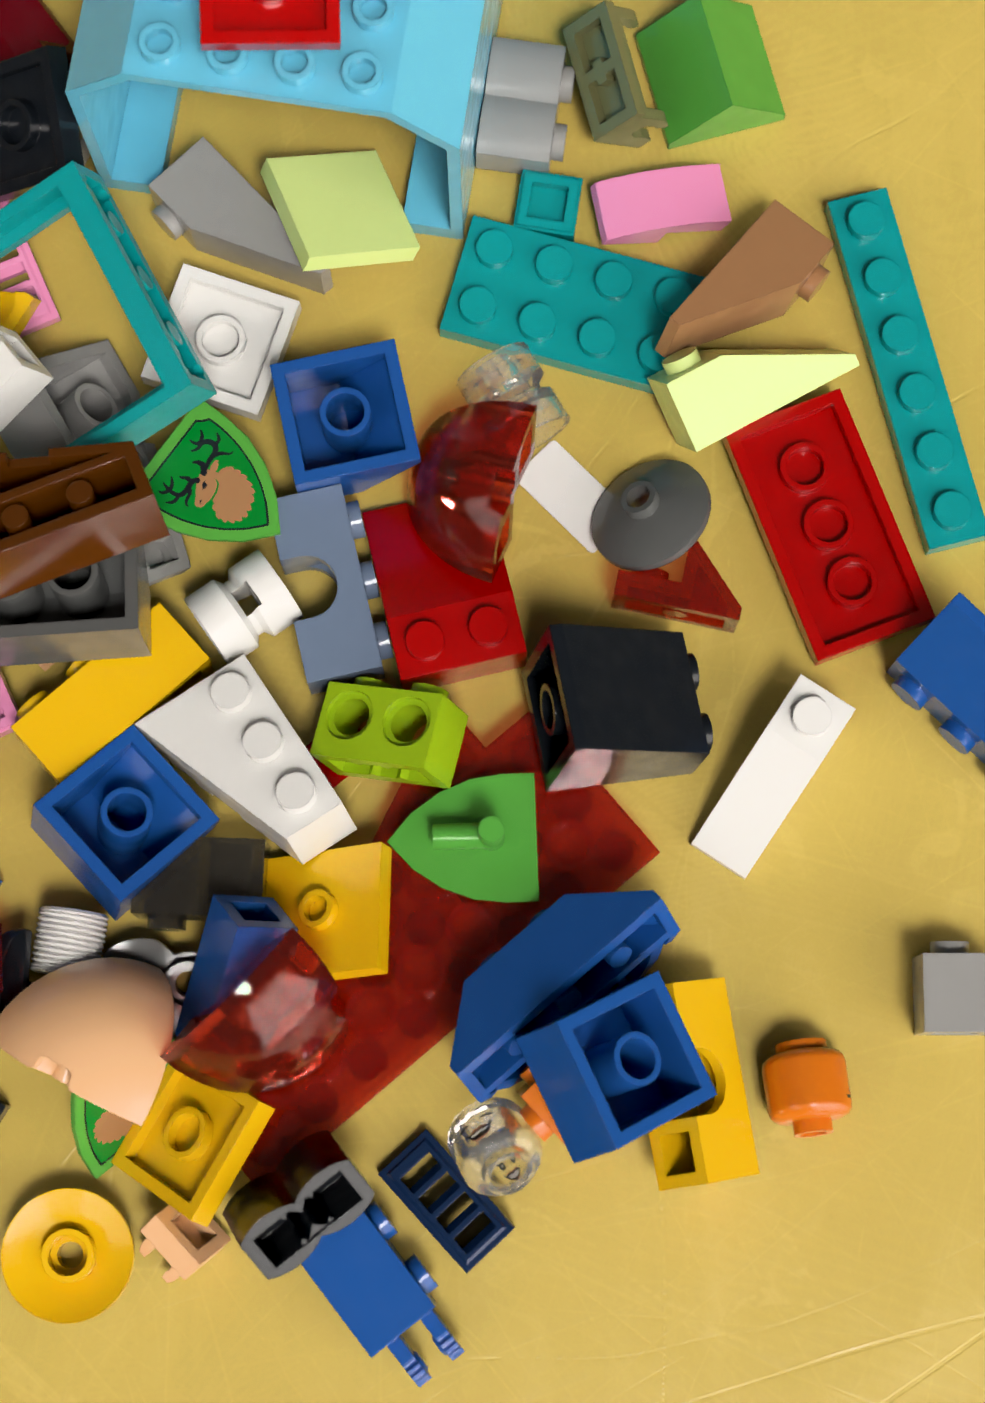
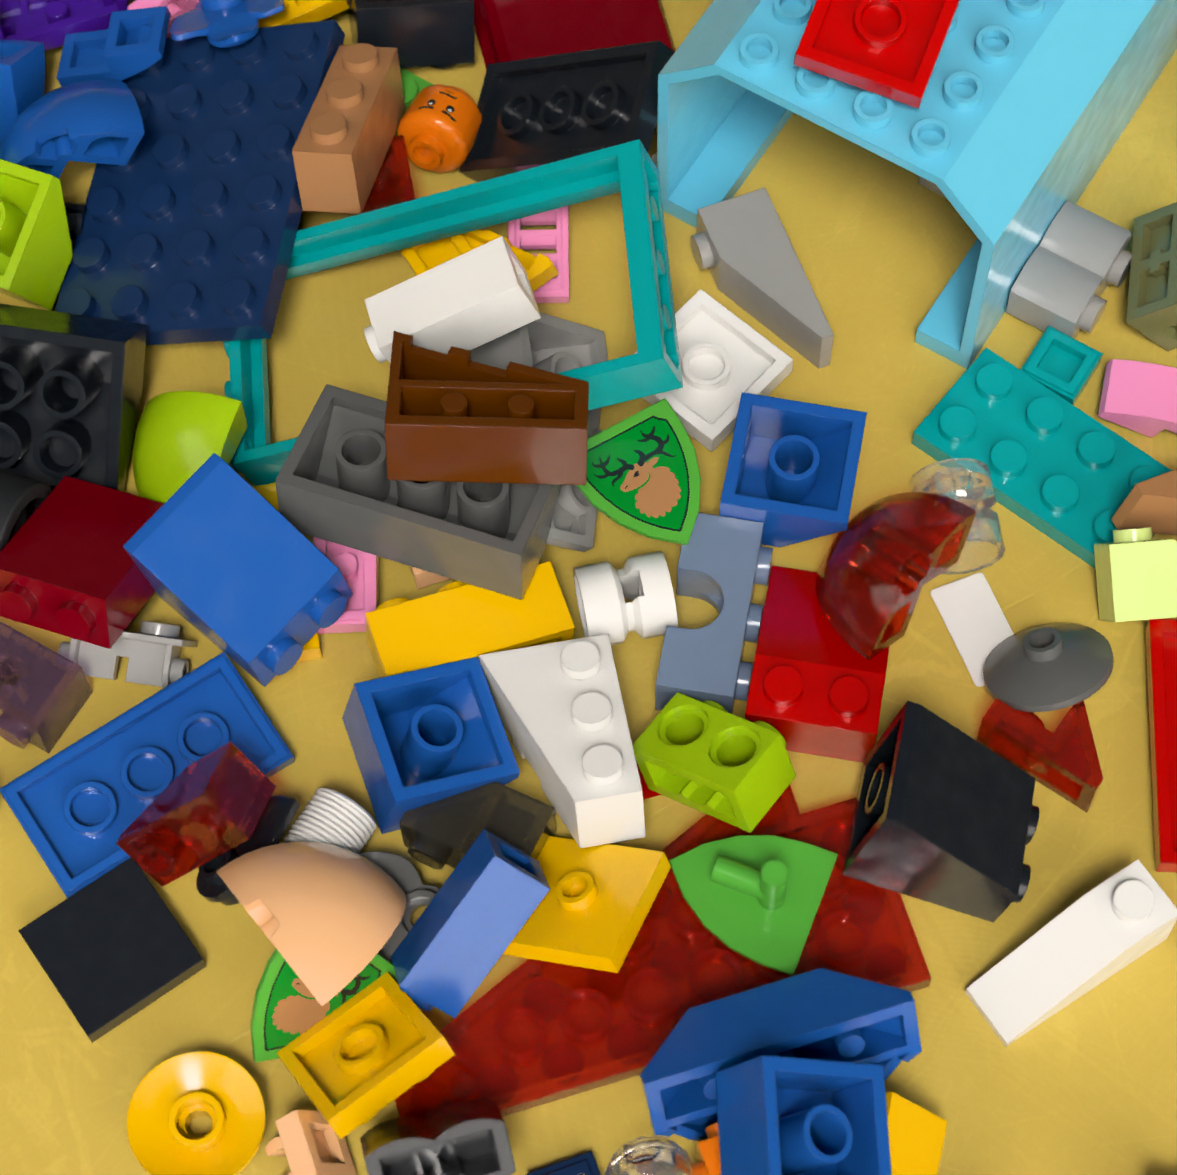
camera: 25 degrees right, 15 degrees down
clear red brick [160,928,349,1093] -> none
yellowish green tile [260,150,420,271] -> none

